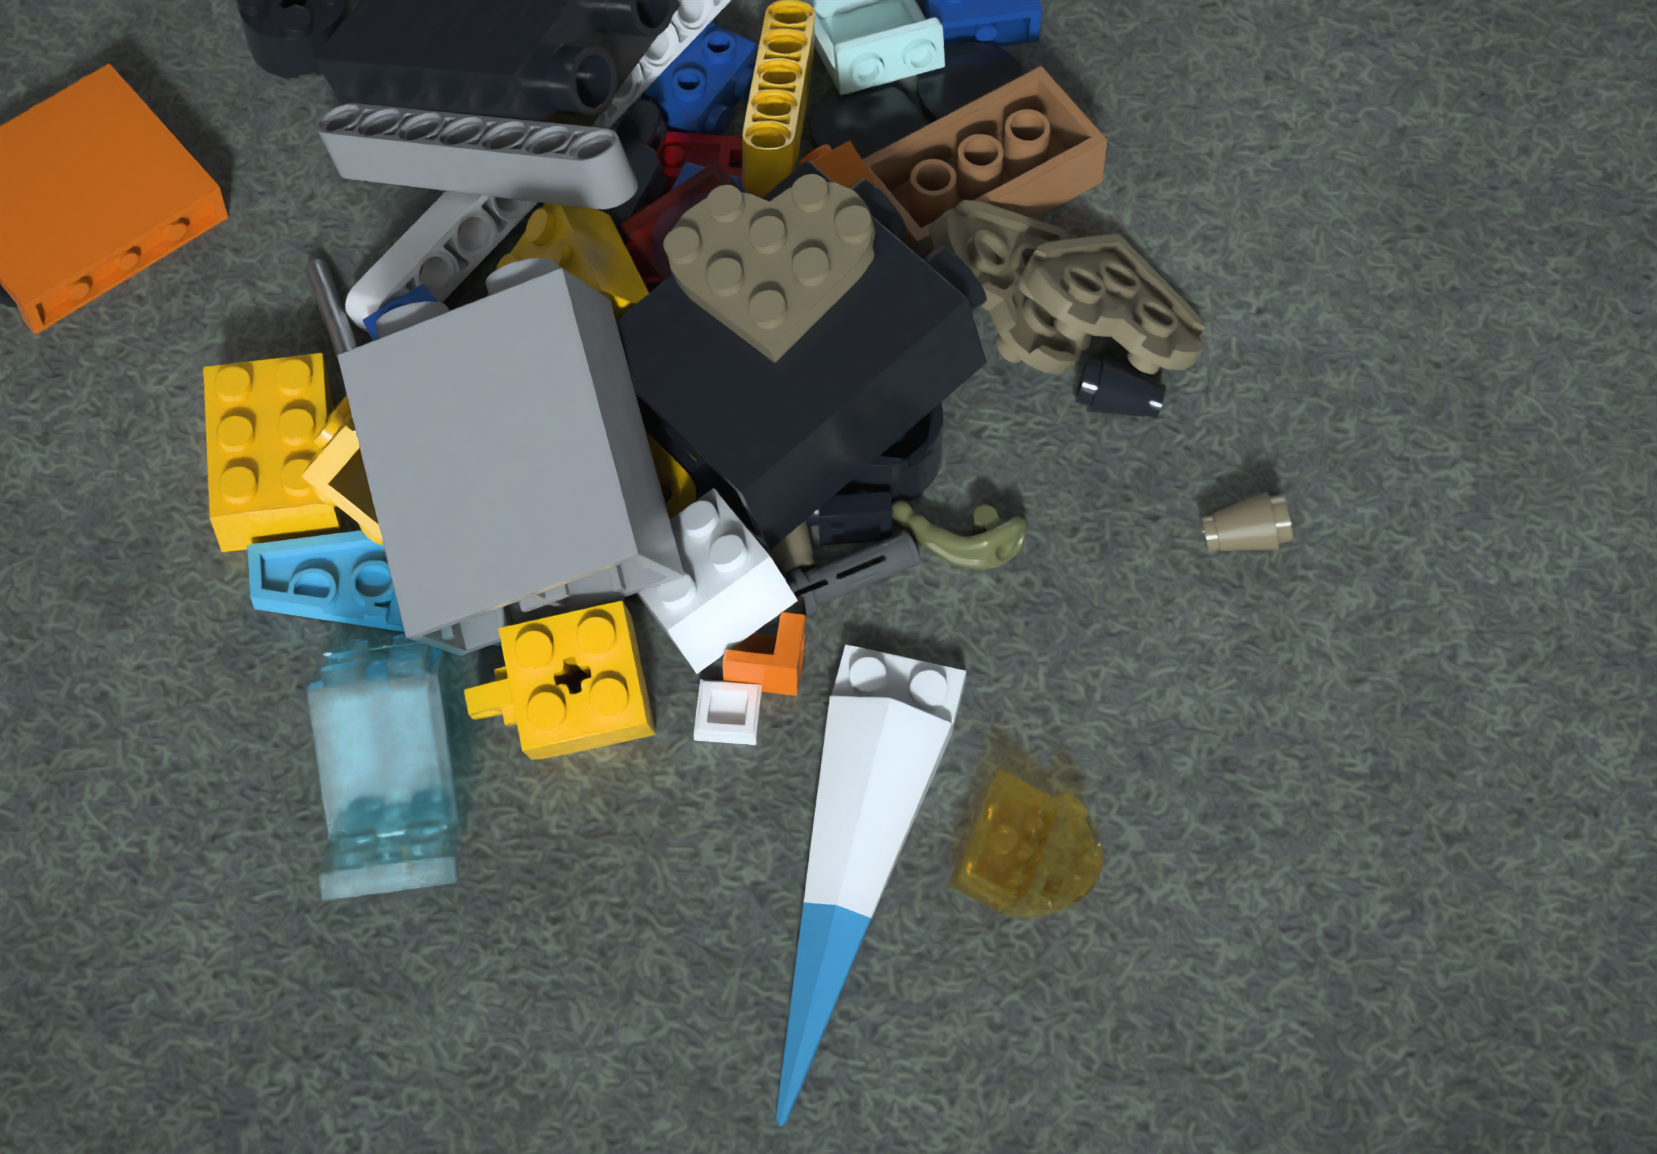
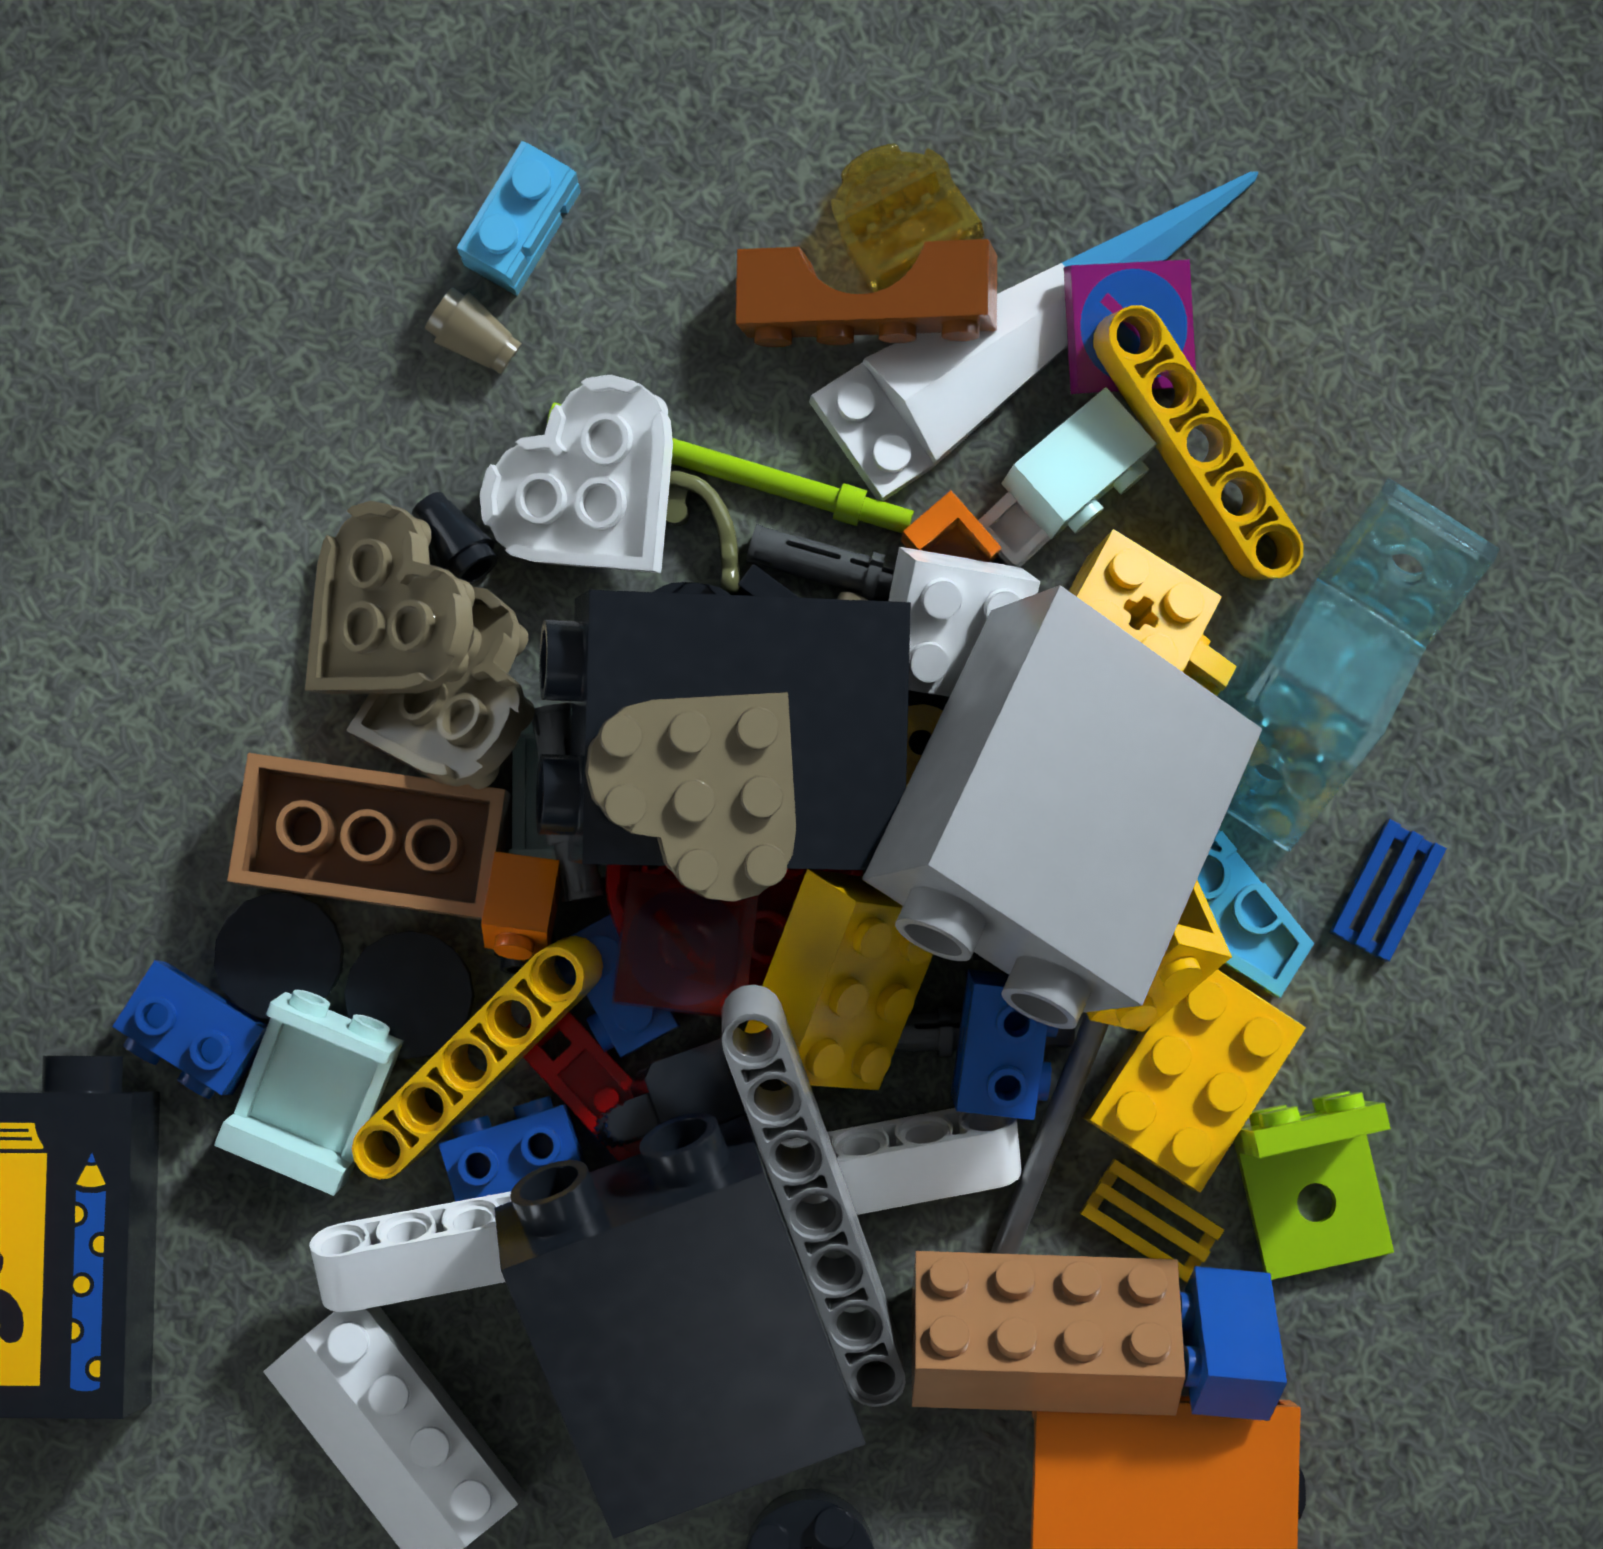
camera: 140 degrees left, 25 degrees up
none -> medium azure brick [457,141,581,296]
none -> white plate [480,375,673,573]
none -> lime bar [547,402,914,533]
none -> dark orange arch [736,239,998,347]
none -> medium nougat brick [912,1251,1185,1416]
none -> light aqua brick [1001,387,1157,540]
none -> tile [1063,259,1196,395]
none -> yellow tile [1079,1159,1224,1283]
none -> yellow beam [1093,305,1303,580]
none -> blue brick [1180,1266,1287,1421]
none -> lime bracket [1234,1091,1394,1280]
none -> blue tile [1329,819,1447,962]

